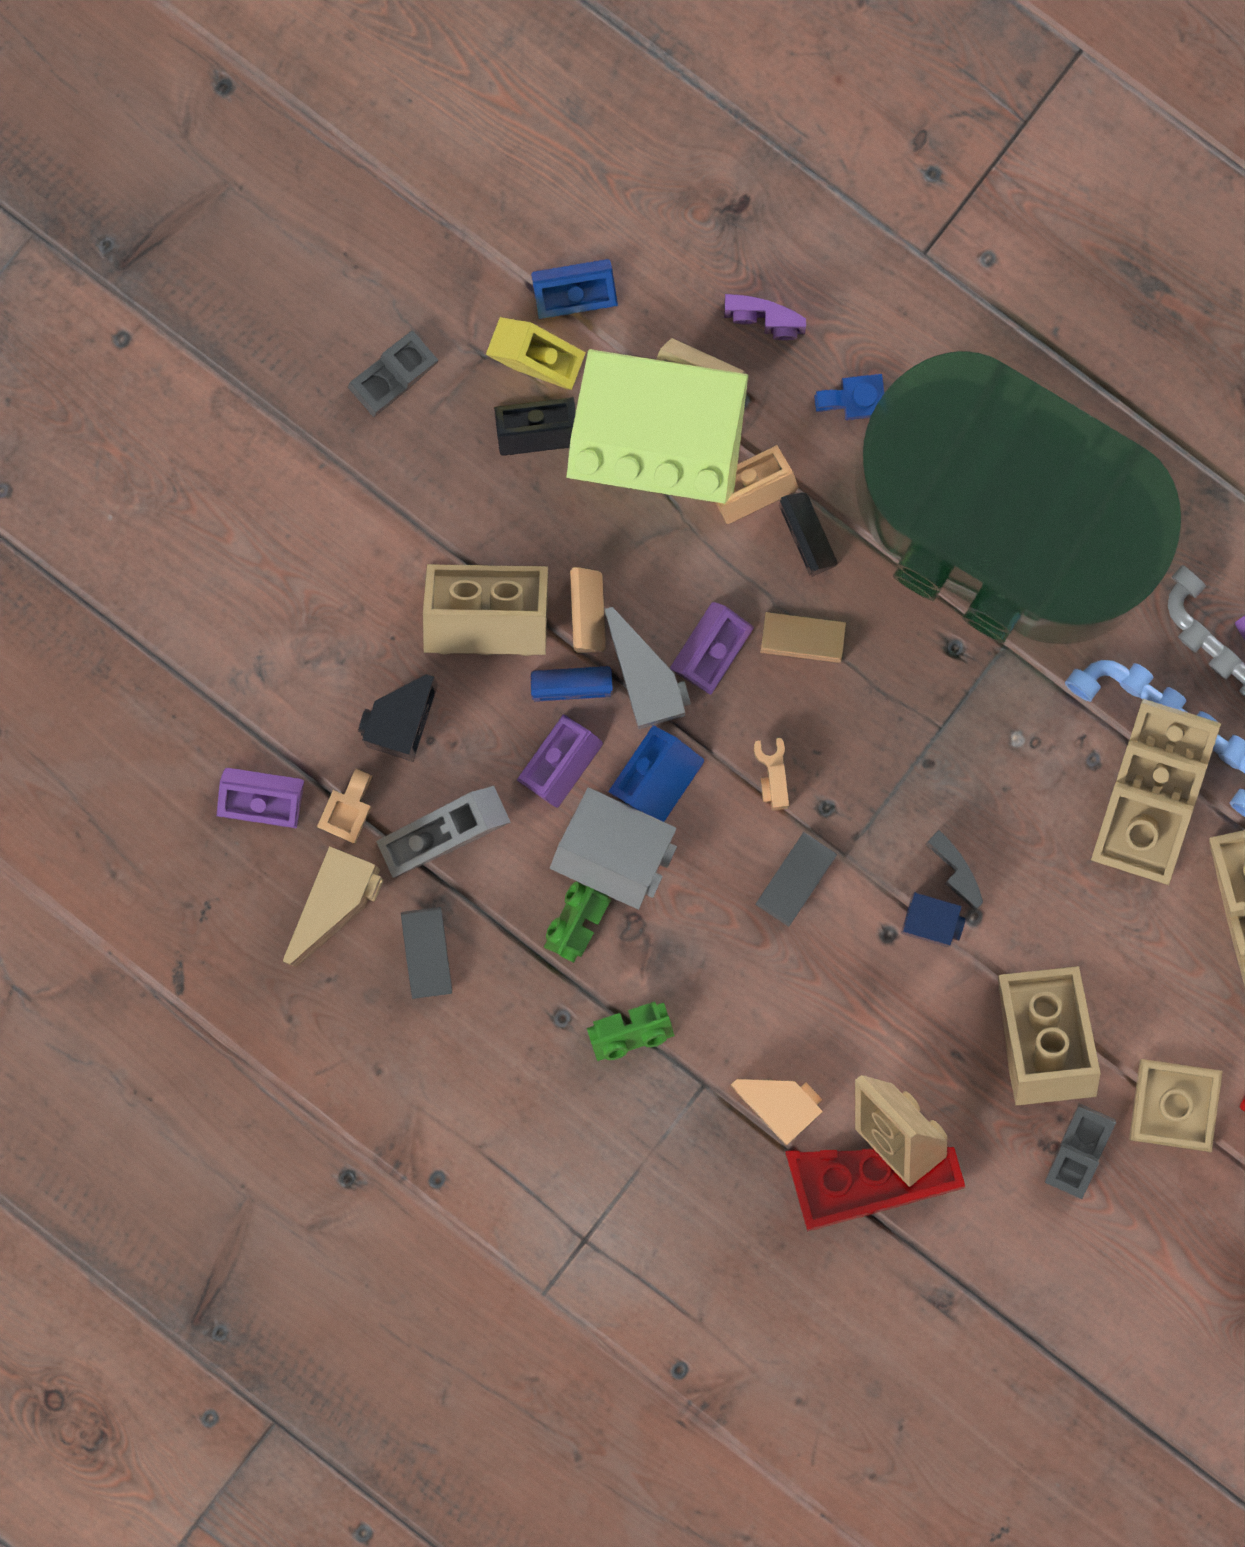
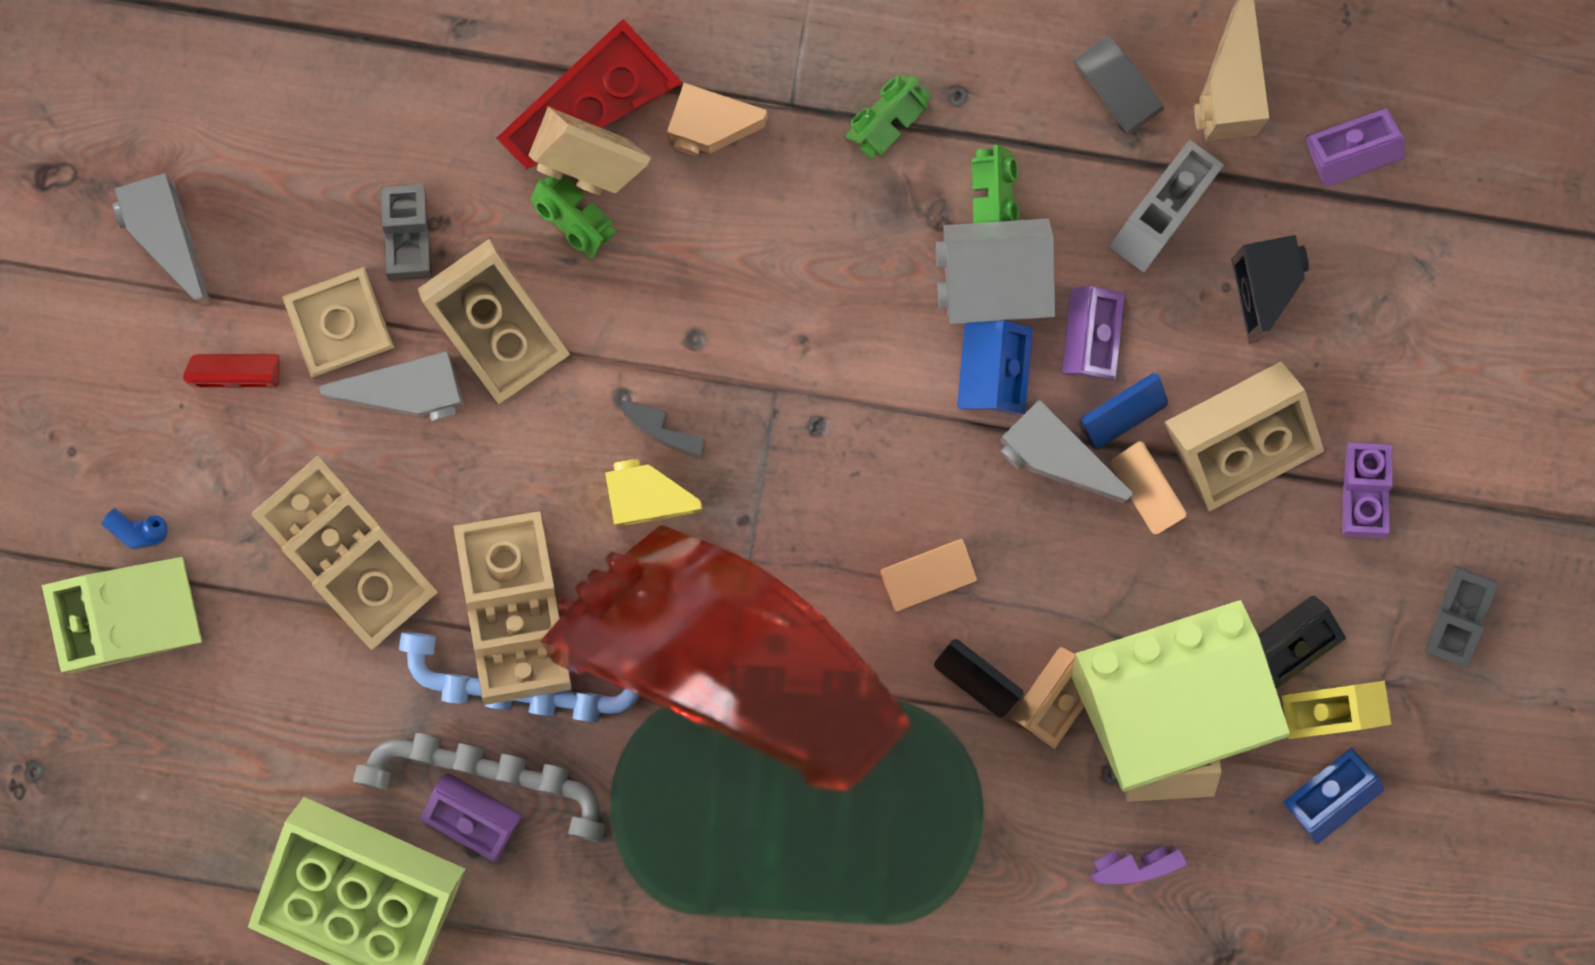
camera: 150 degrees right, 0 degrees up
light nougat plate [317,769,373,844] -> none
medium lavender slope [670,602,754,695] -> none
light nougat plate [754,738,789,811] -> none
dark grey slope [755,832,837,927] -> none
blue plate [814,374,887,420] -> none
dark blue brick [901,892,966,948] -> none
none -> light grey slope [319,351,465,422]
none -> bright green hinge [530,175,617,260]
none -> clear red windscreen [540,524,911,790]
none -> light yellow slope [605,459,703,528]
none -> medium lavender slope [1342,442,1392,539]

